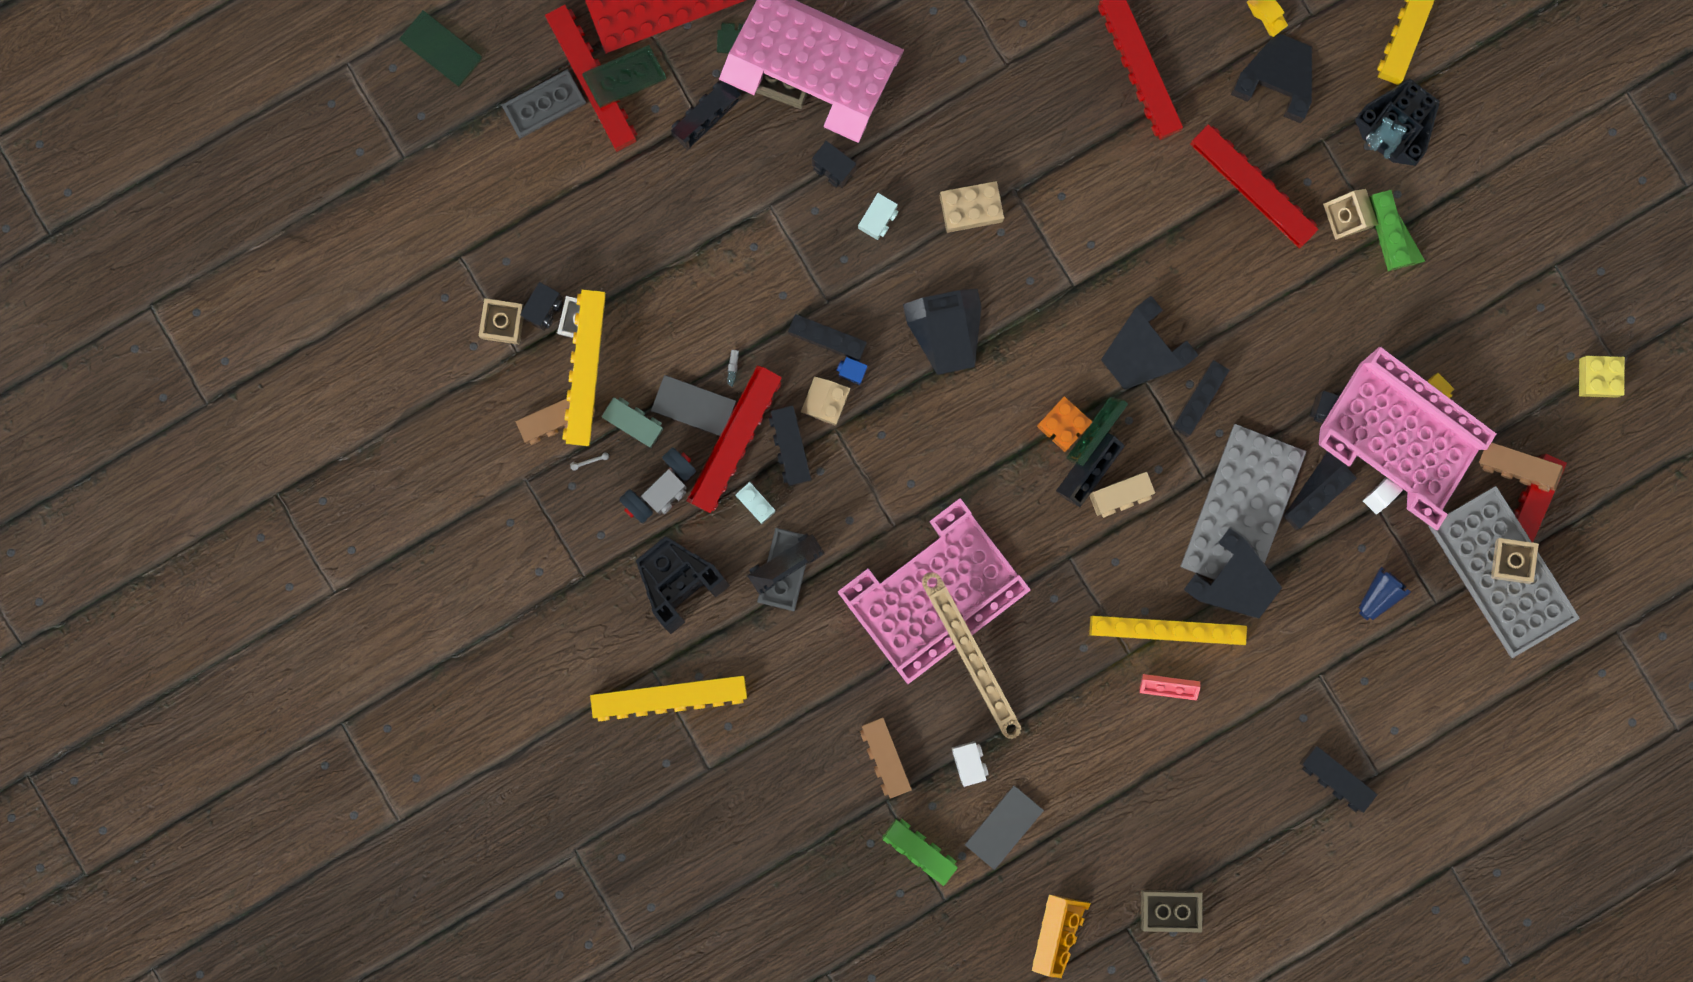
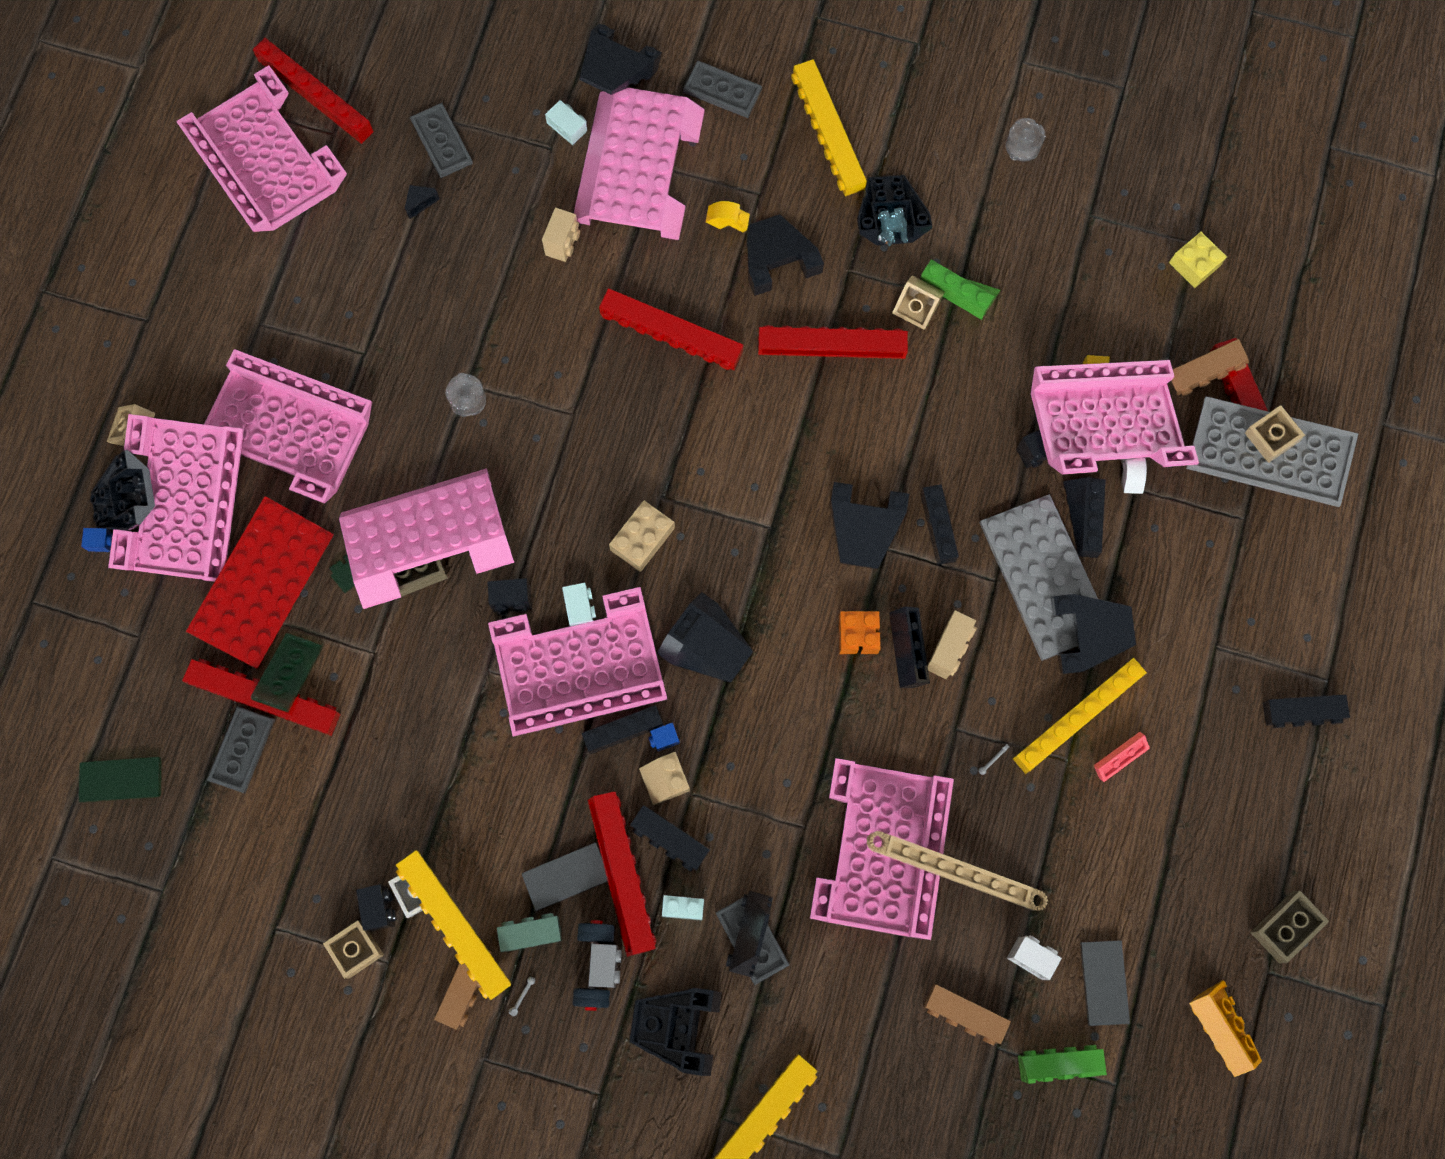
camera: 40 degrees left, 10 degrees down
black wedge [671,80,742,151] -> none
light grey piece [727,350,739,387] -> none
clear green tile [1066,398,1128,466] -> none
dark blue cone [1358,566,1411,620] -> none
none -> bright pink slope [488,587,667,736]
none -> light grey hinge [979,744,1010,775]
none -> clear brick [1005,118,1045,161]

